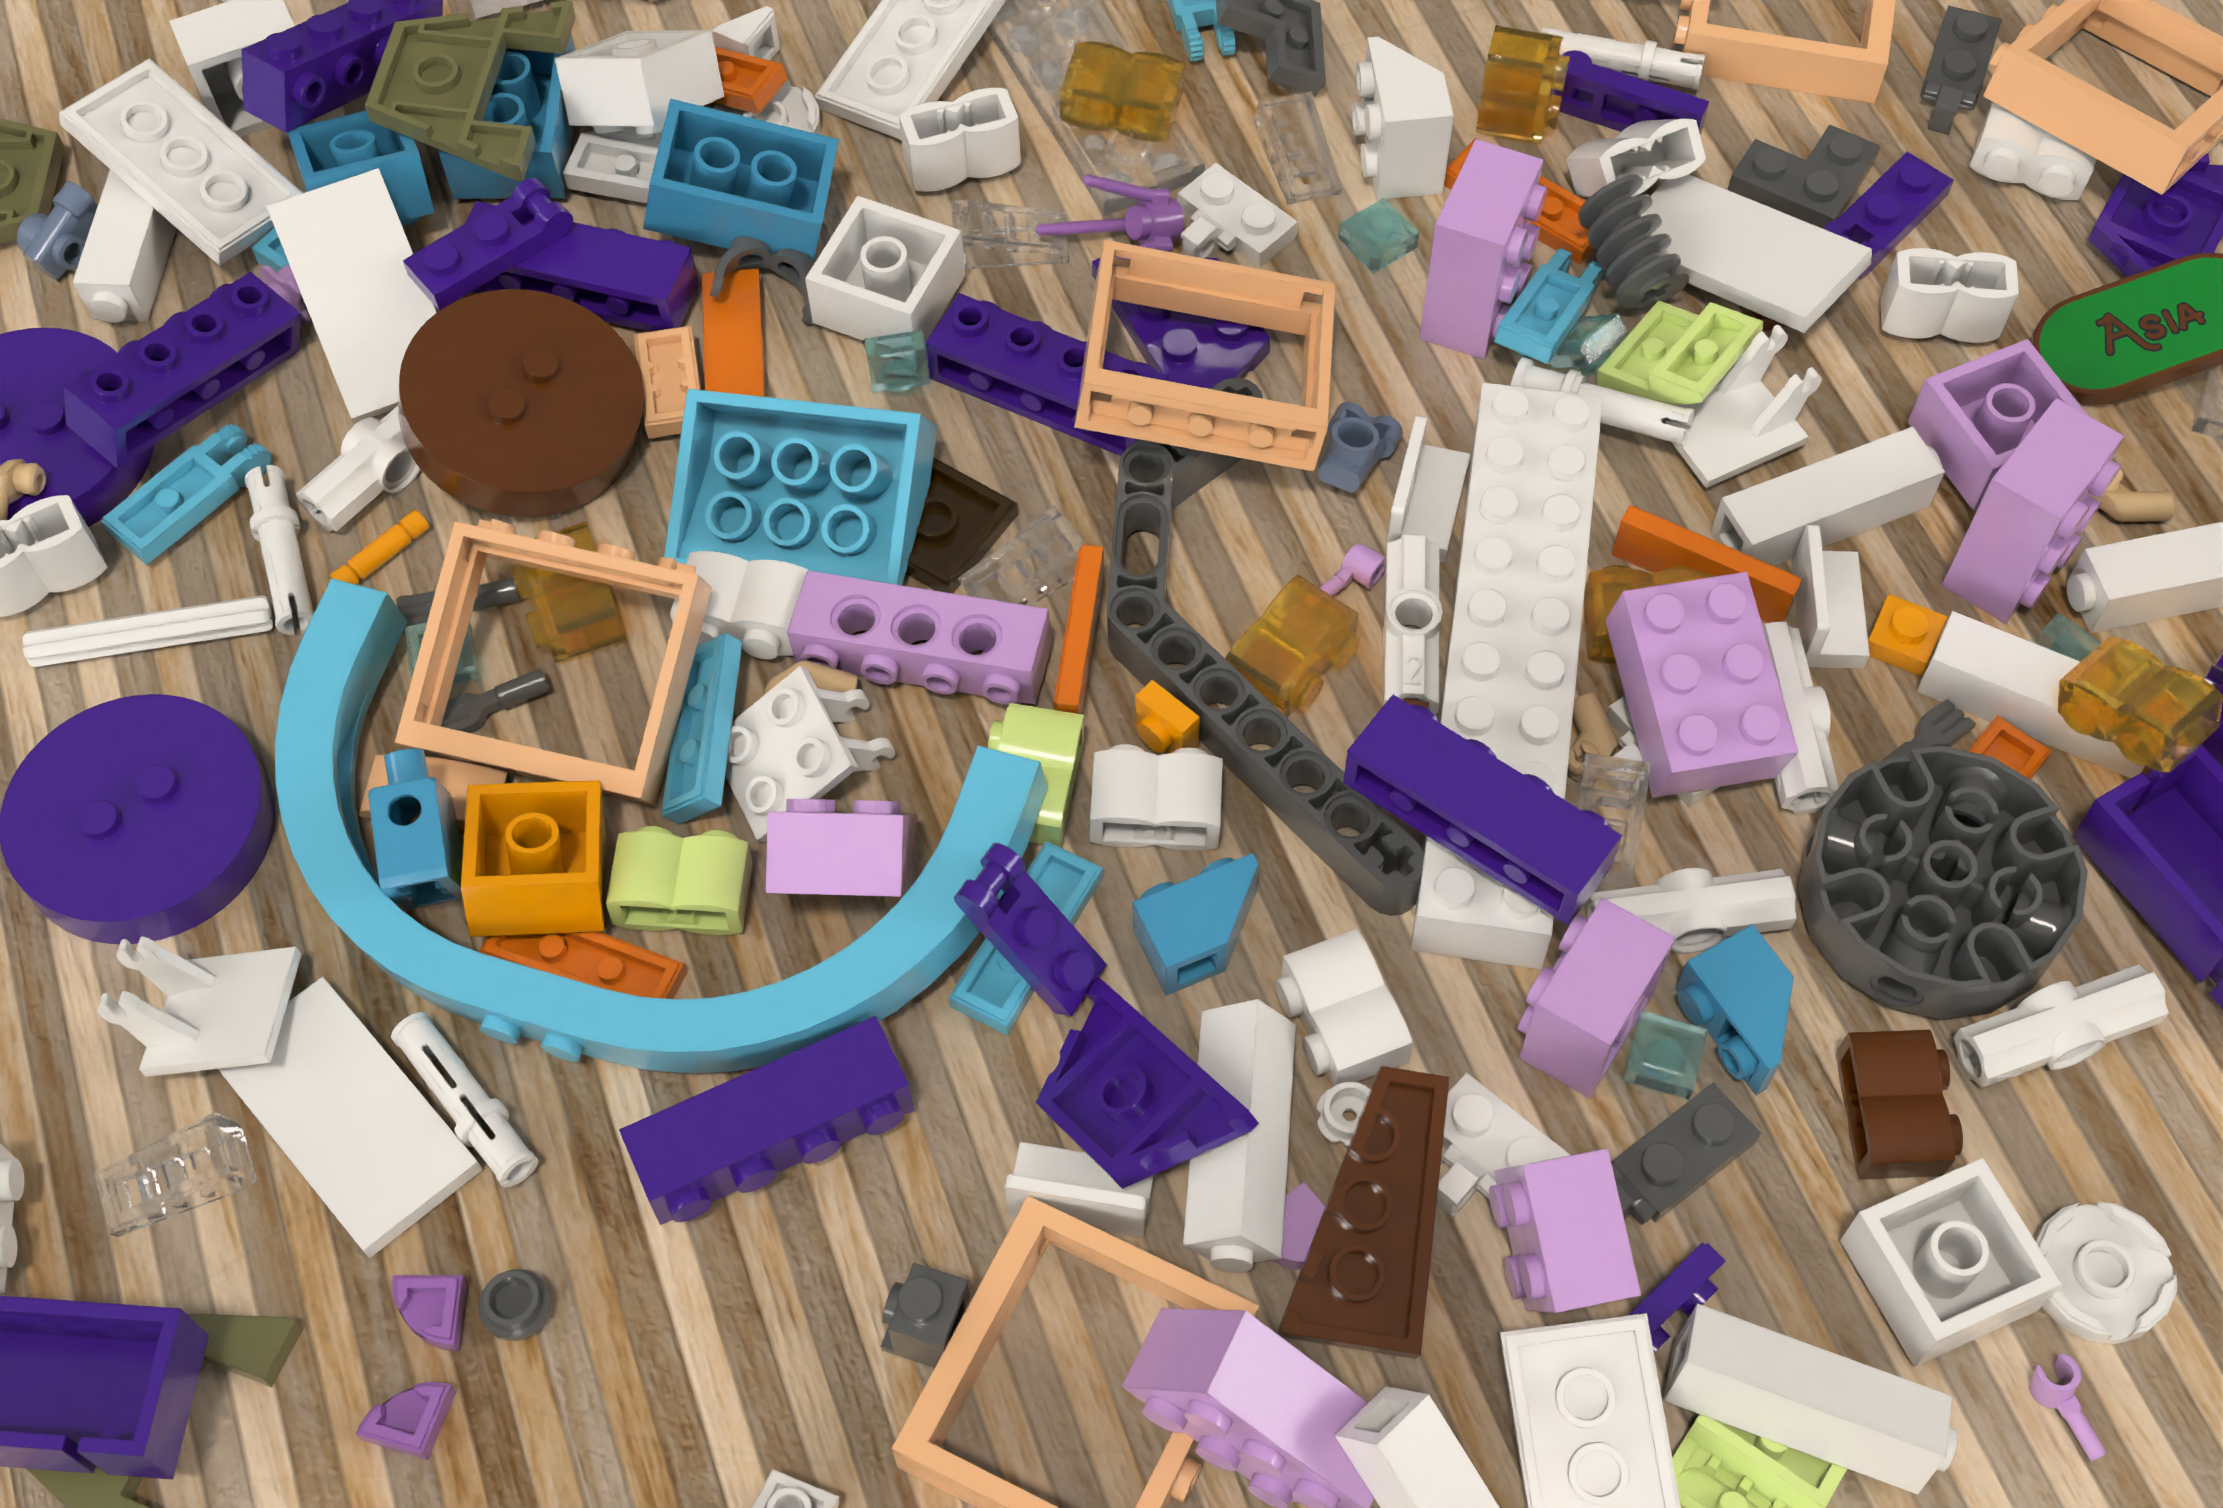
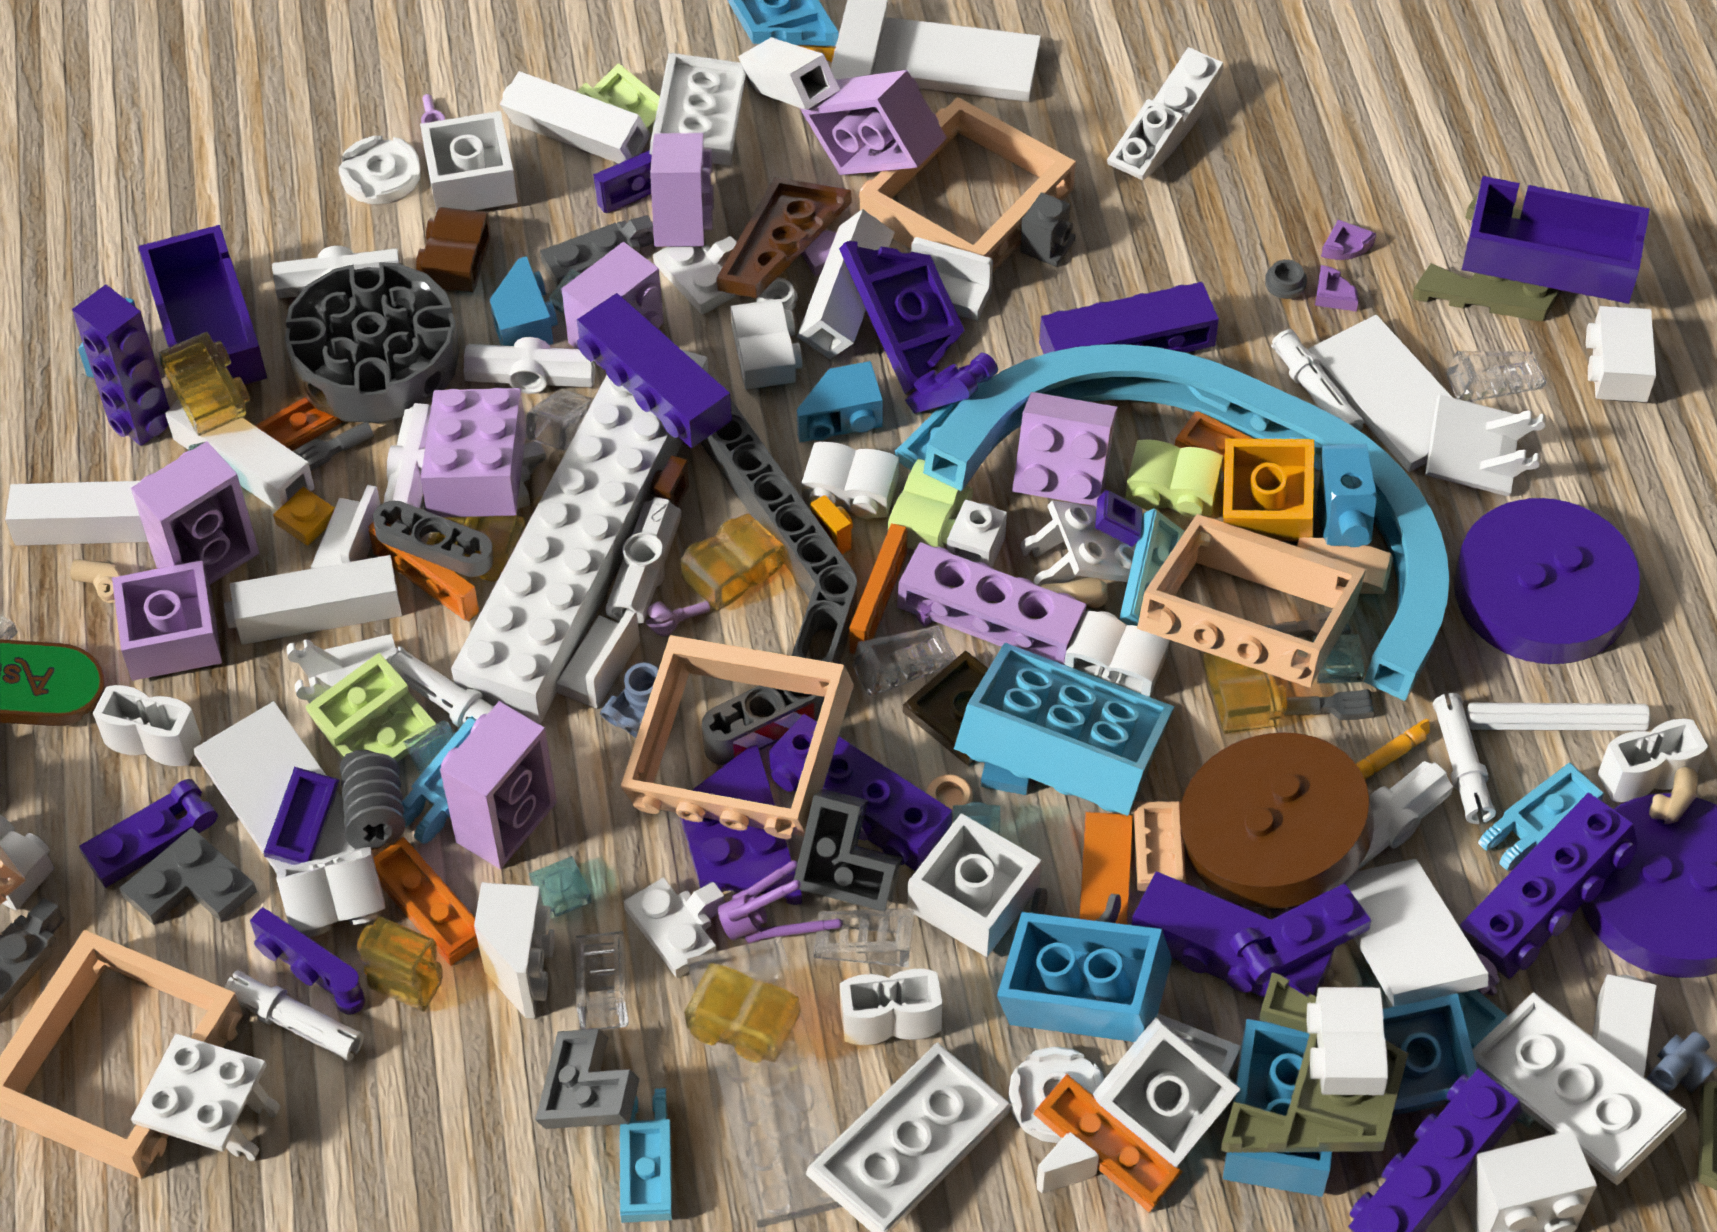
camera: 170 degrees left, 5 degrees down
none -> dark purple tile [264,766,340,865]
none -> dark grey beam [373,501,494,577]
none -> dark grey brick [794,789,903,912]
none -> light nougat tile [926,775,973,823]
none -> white brick [947,499,1007,567]
none -> dark purple tile [1095,489,1143,547]
none -> white brick [1307,987,1388,1095]

